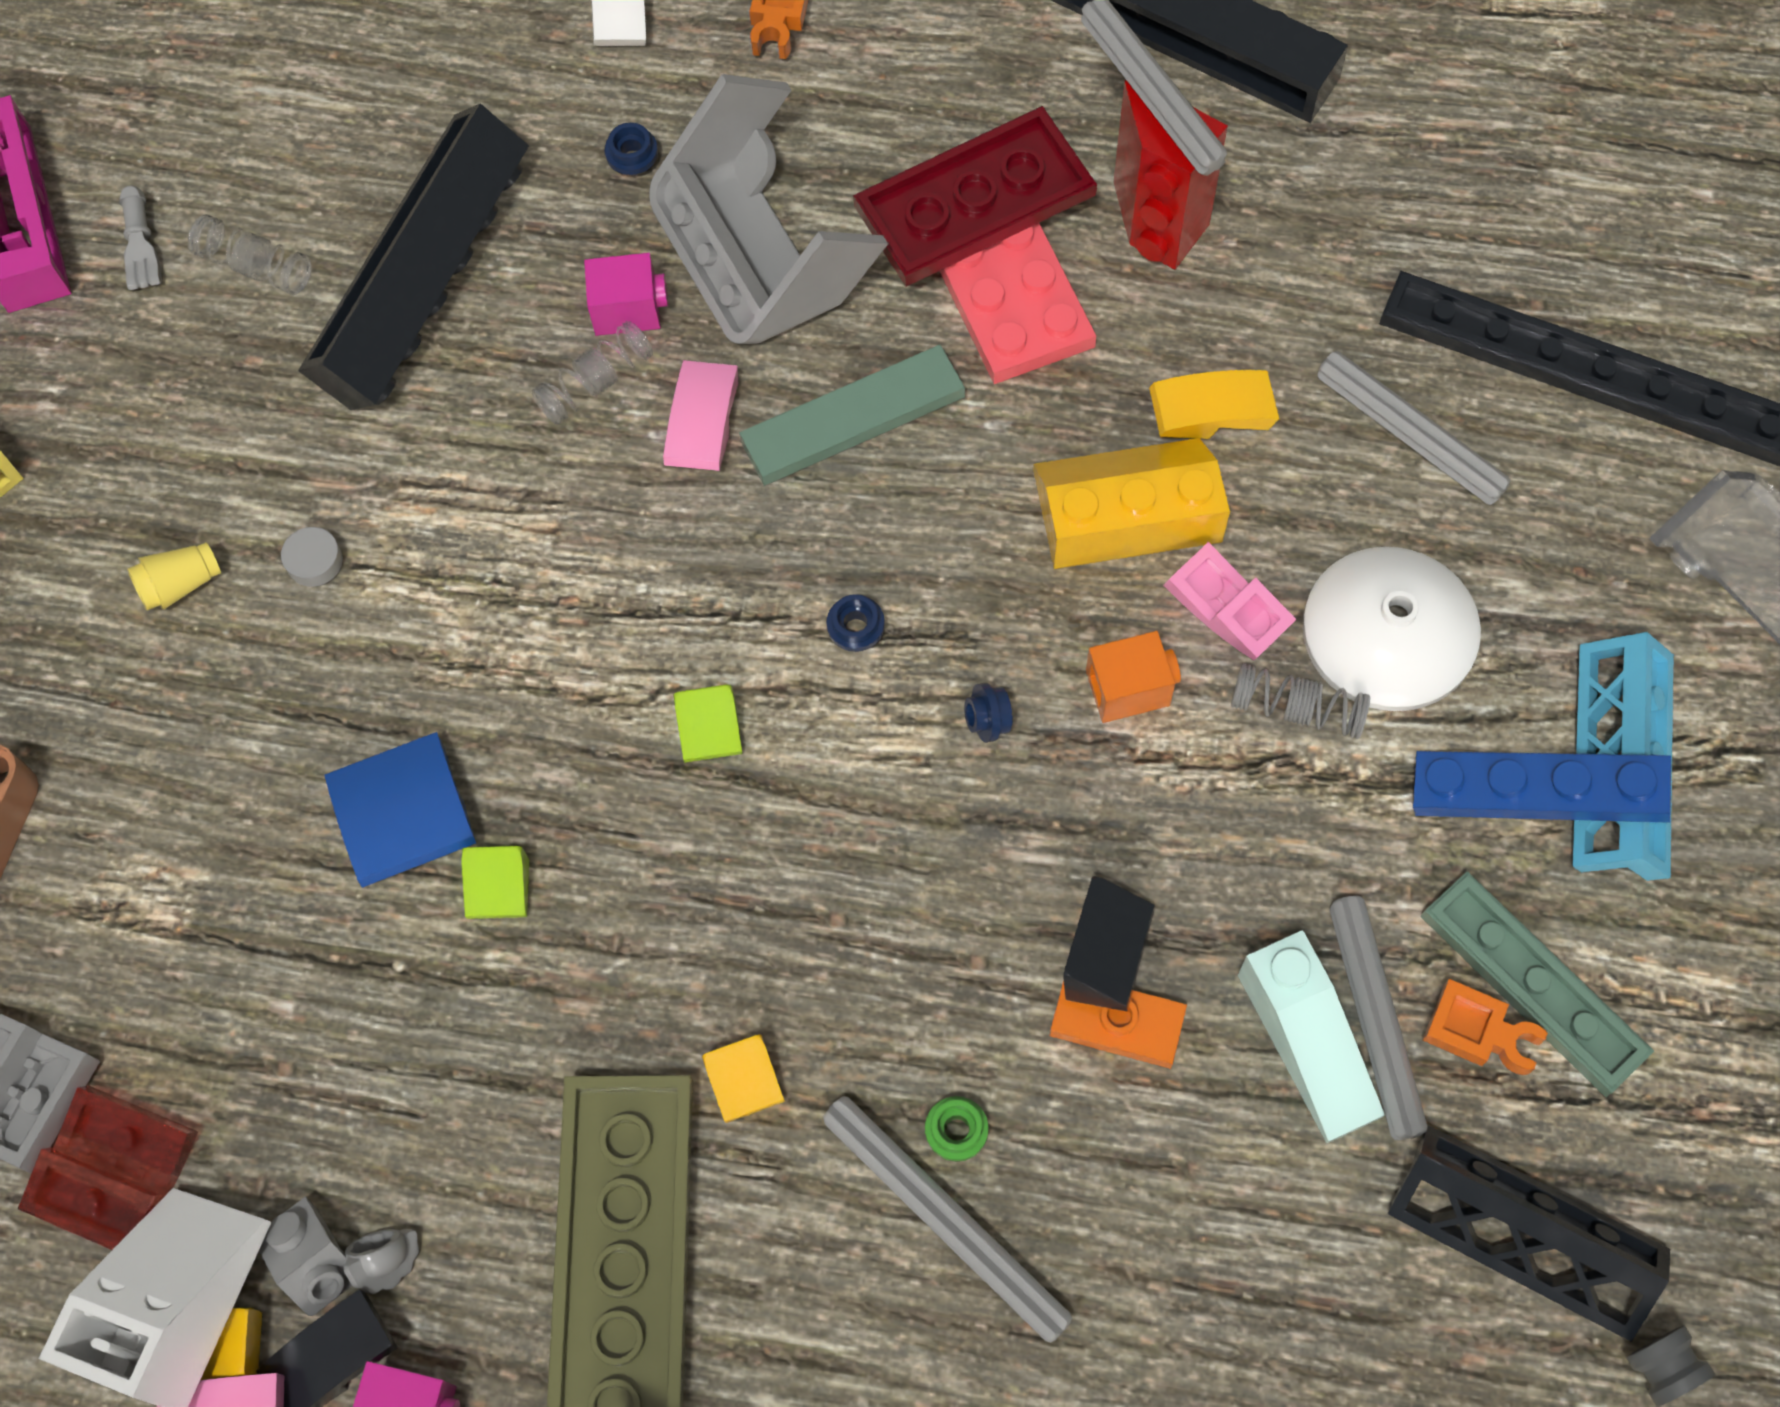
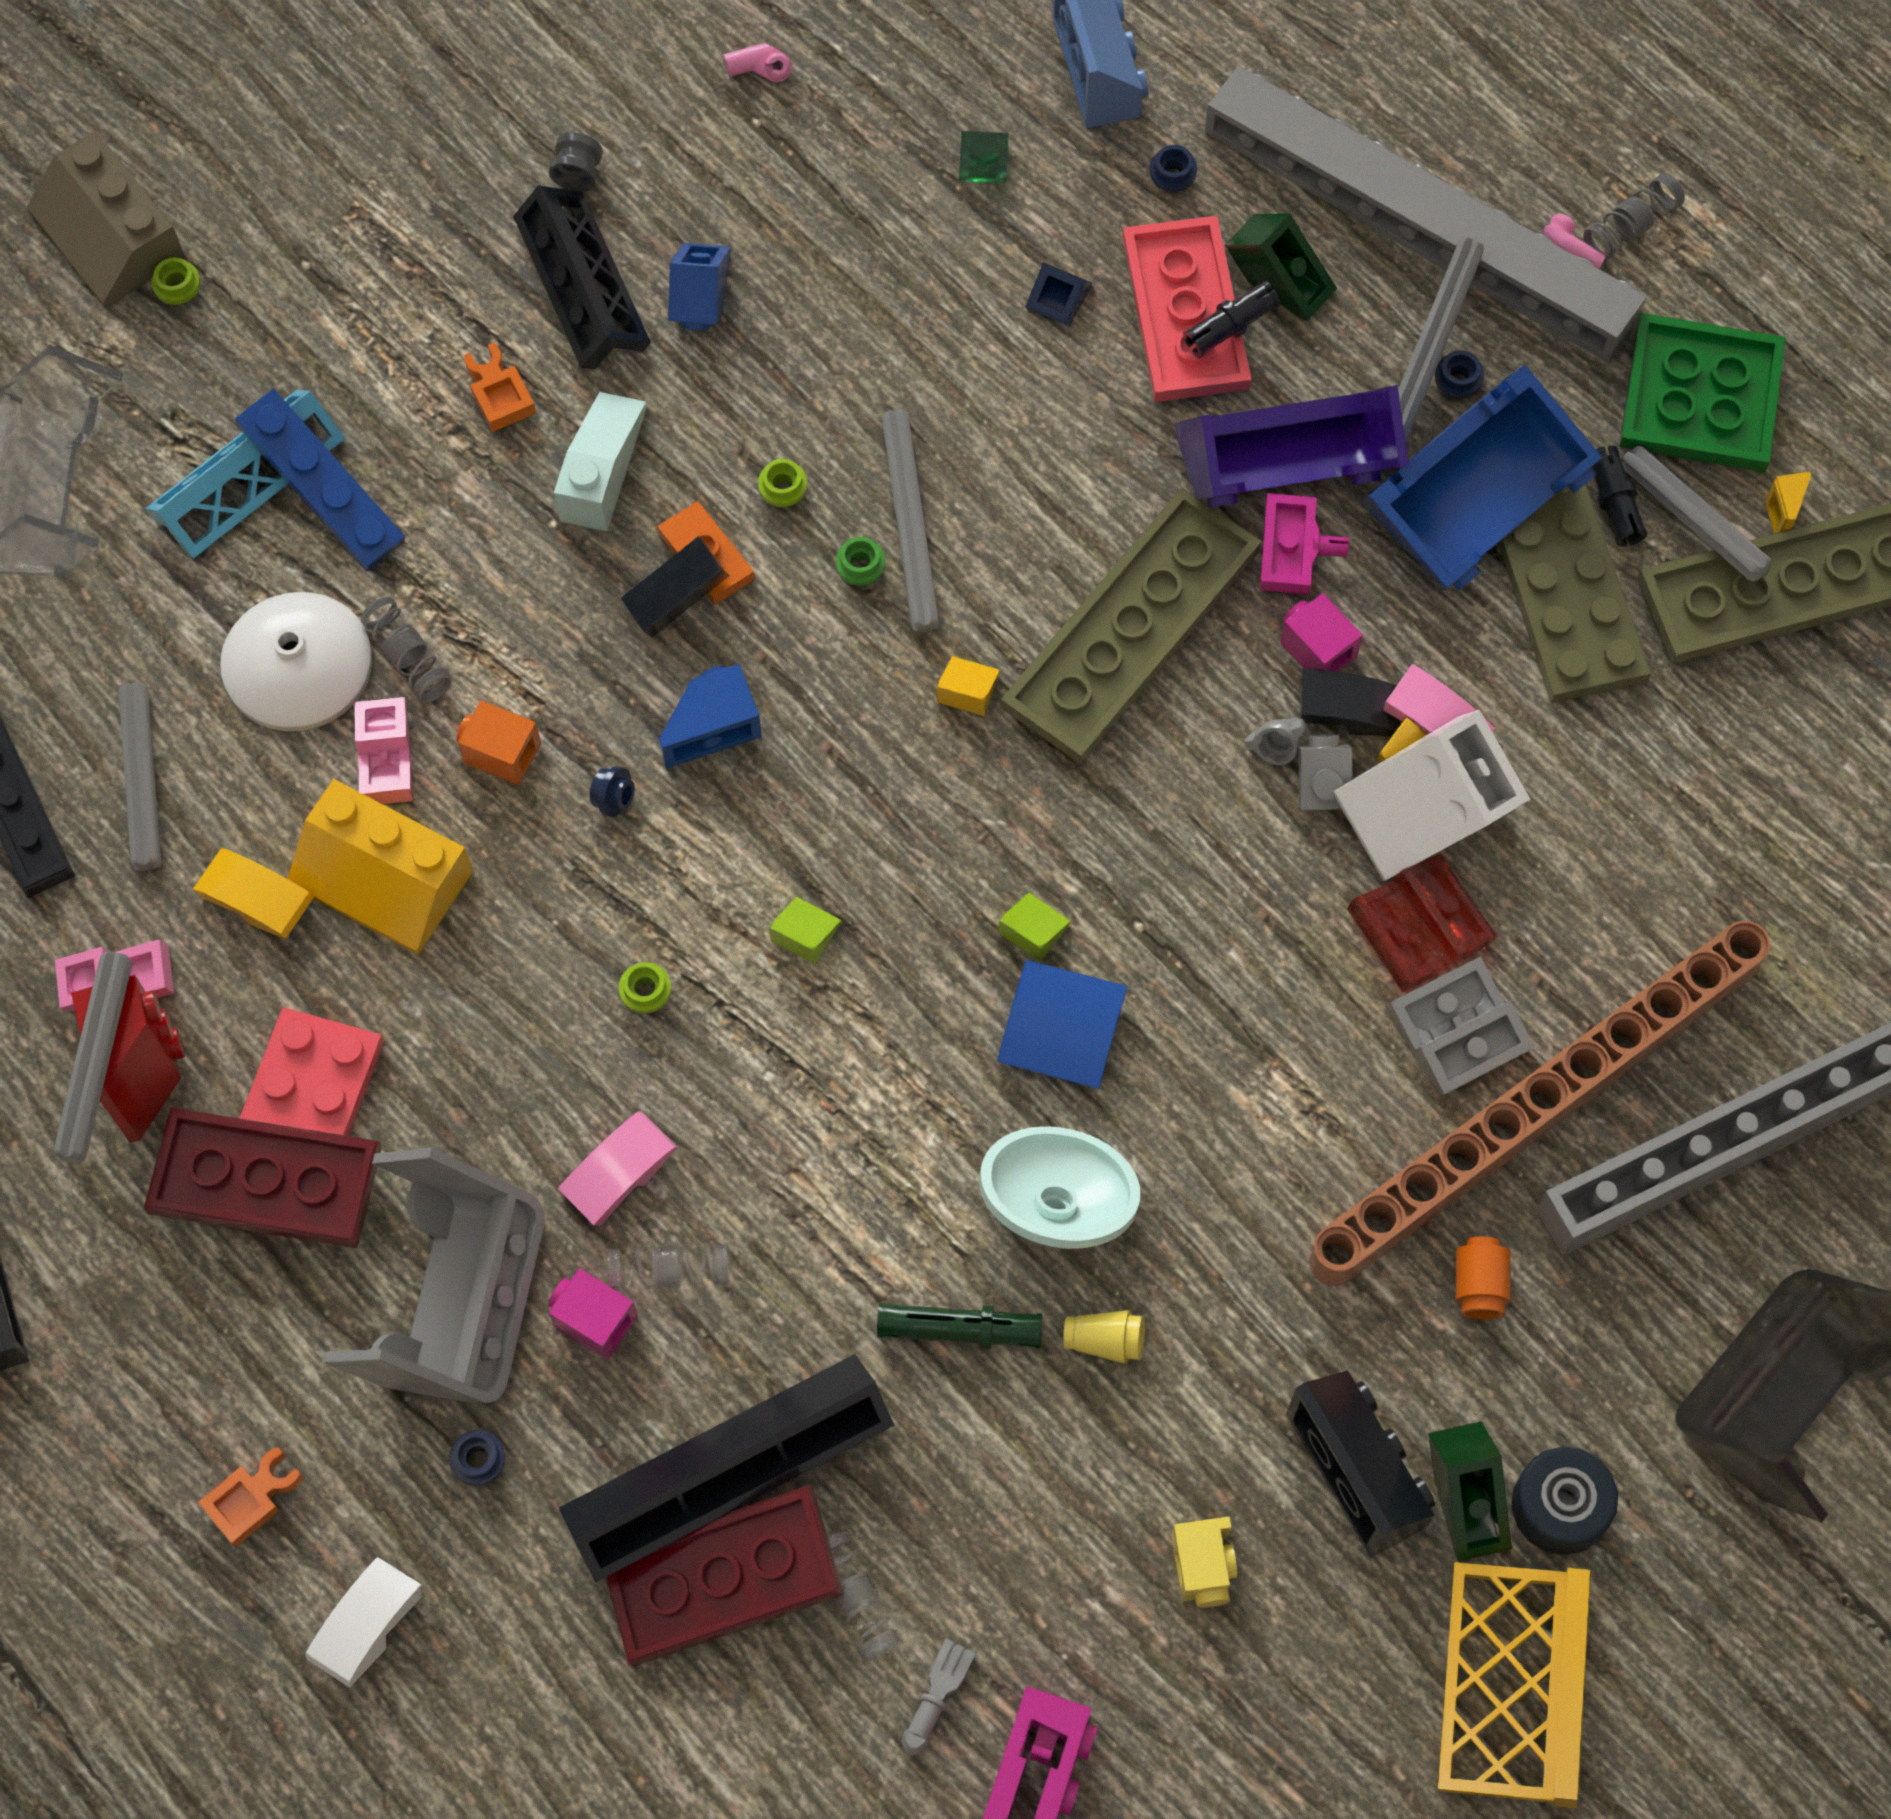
camera: 145 degrees left, 0 degrees up
light grey tile [281,527,343,587] -> none
sand green tile [739,345,965,486] -> none
dark blue plate [826,594,885,652] -> none
light grey axle [1329,896,1428,1140] -> none
sand green tile [1421,871,1654,1097] -> none
none -> bright pink slope [55,939,174,1011]
none -> dark red tile [606,1485,844,1666]
none -> lime plate [619,962,671,1014]
none -> blue slope [659,664,762,769]
none -> blue slope [668,243,731,330]
none -> lime plate [758,459,807,507]
none -> dark green pin [877,1302,1043,1350]
none -> light aqua dish [979,1126,1141,1249]

